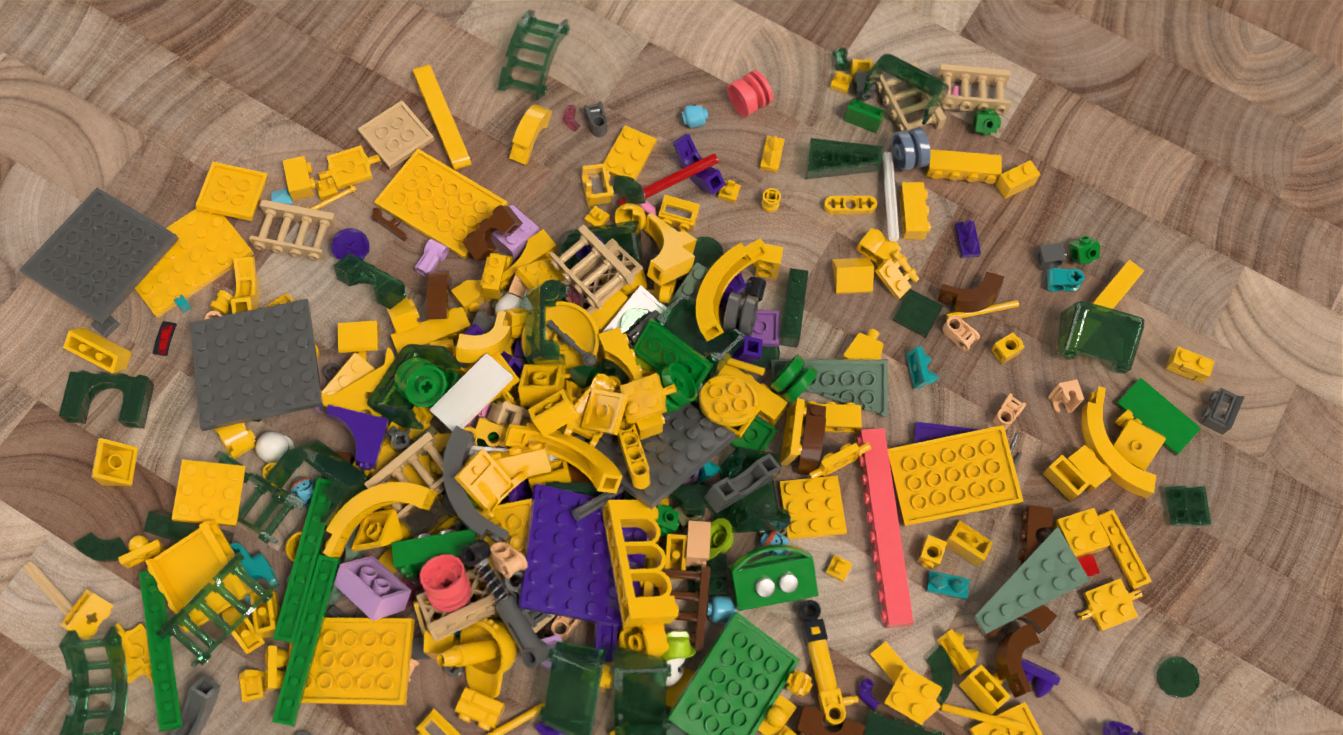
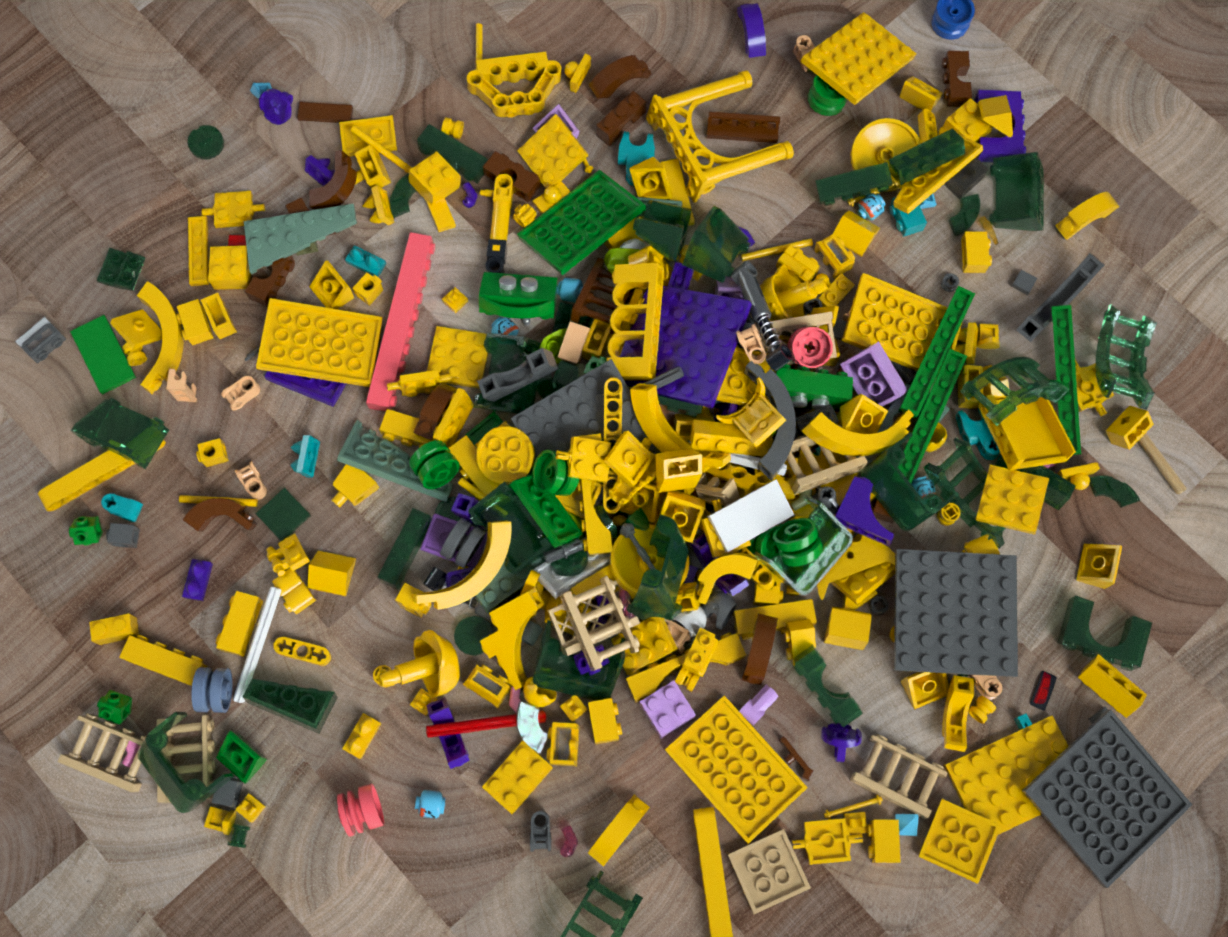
camera: 160 degrees left, 5 degrees up
white helmet [255,432,295,464] -> none
reddish brown arch [463,205,523,261] -> none
yellow brick [1165,346,1214,384] -> none
none -> yellow piece [378,630,460,697]
none -> yellow brick [588,698,622,745]
none -> yellow plate [815,273,855,307]

